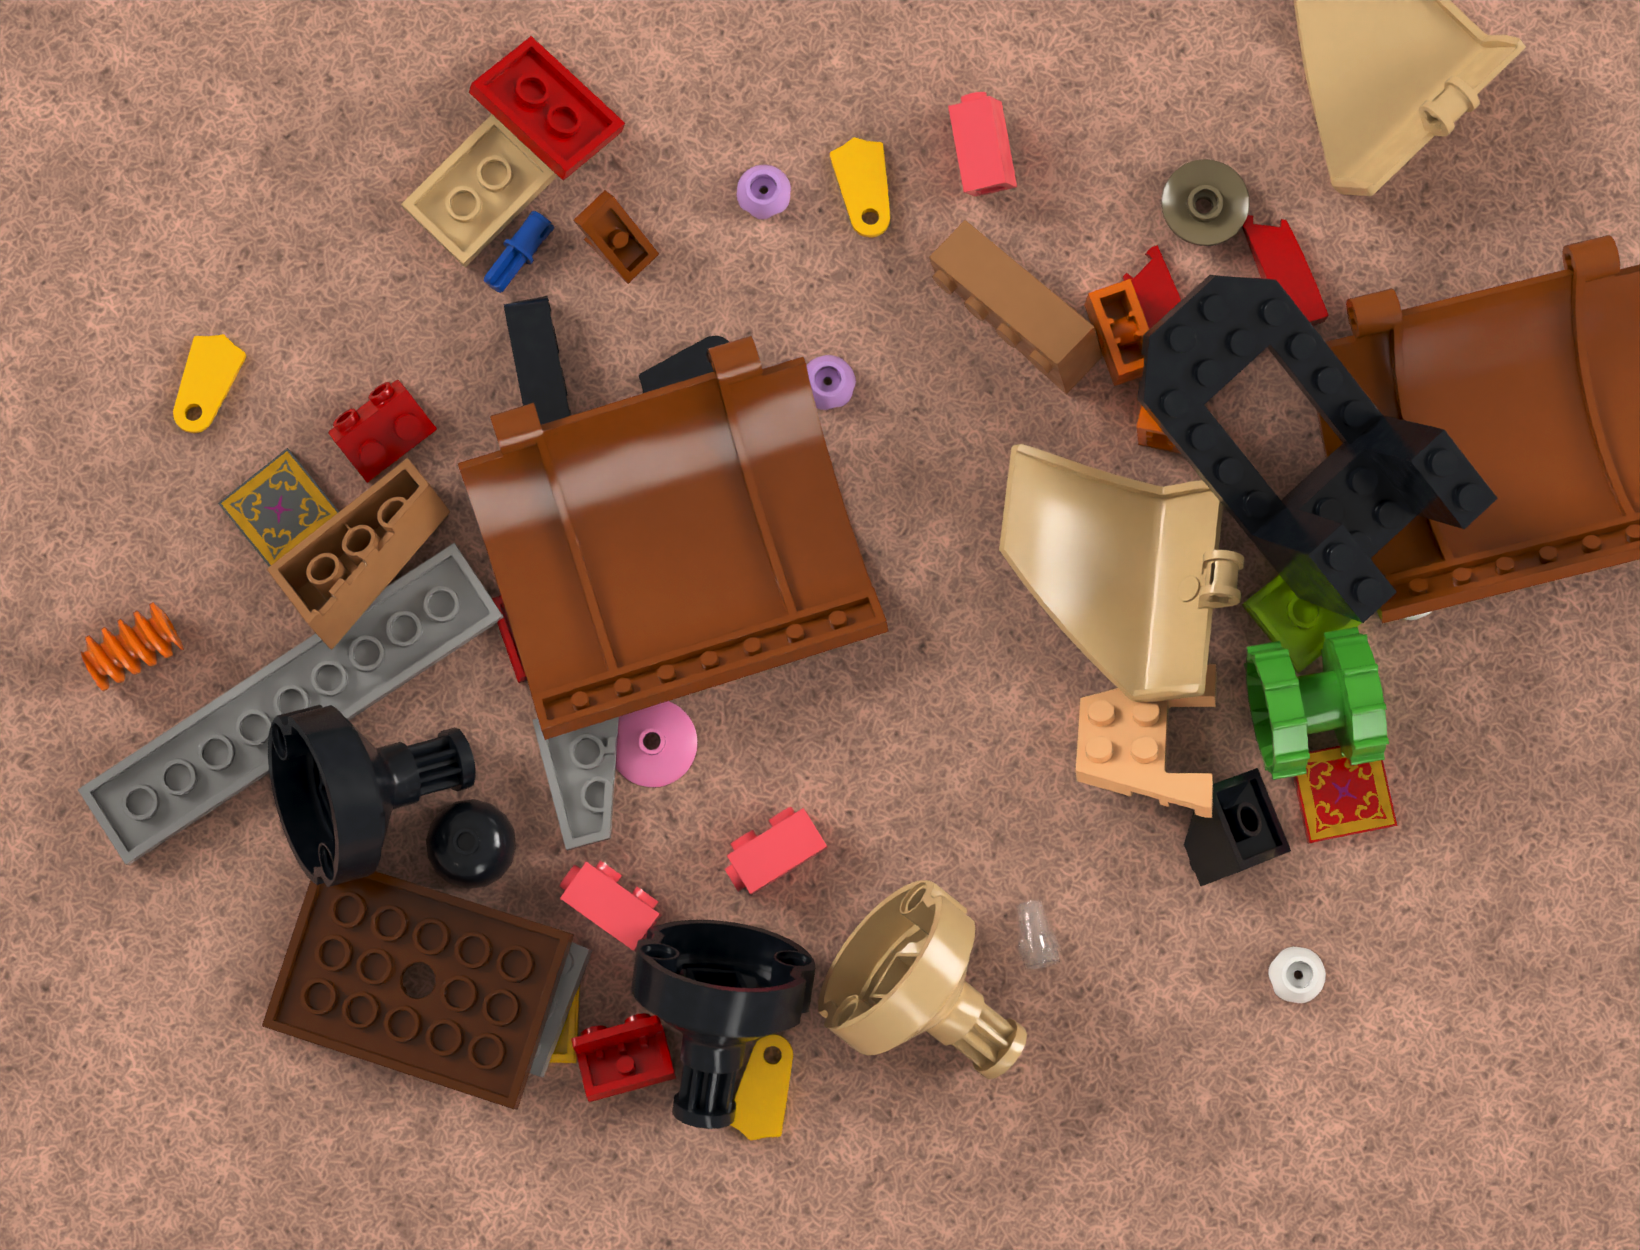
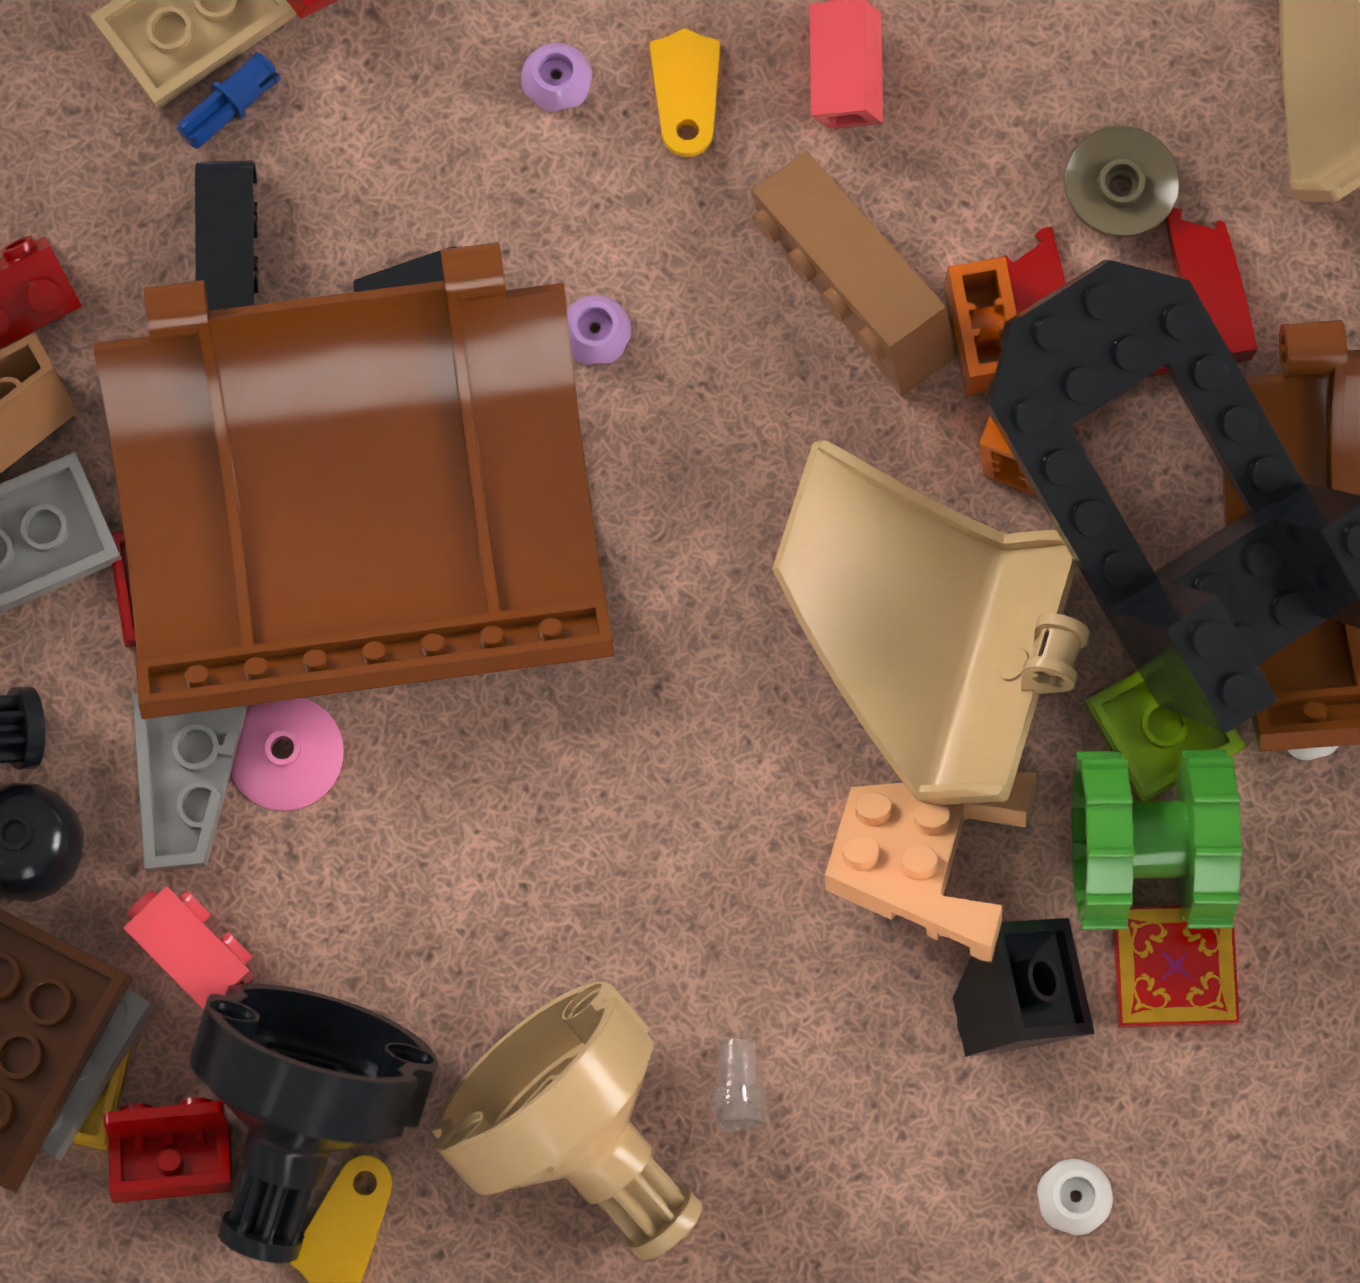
camera: 10 degrees right, 5 degrees down
dark orange slope [573,190,659,284] -> none
coral brick [725,807,827,895] -> none

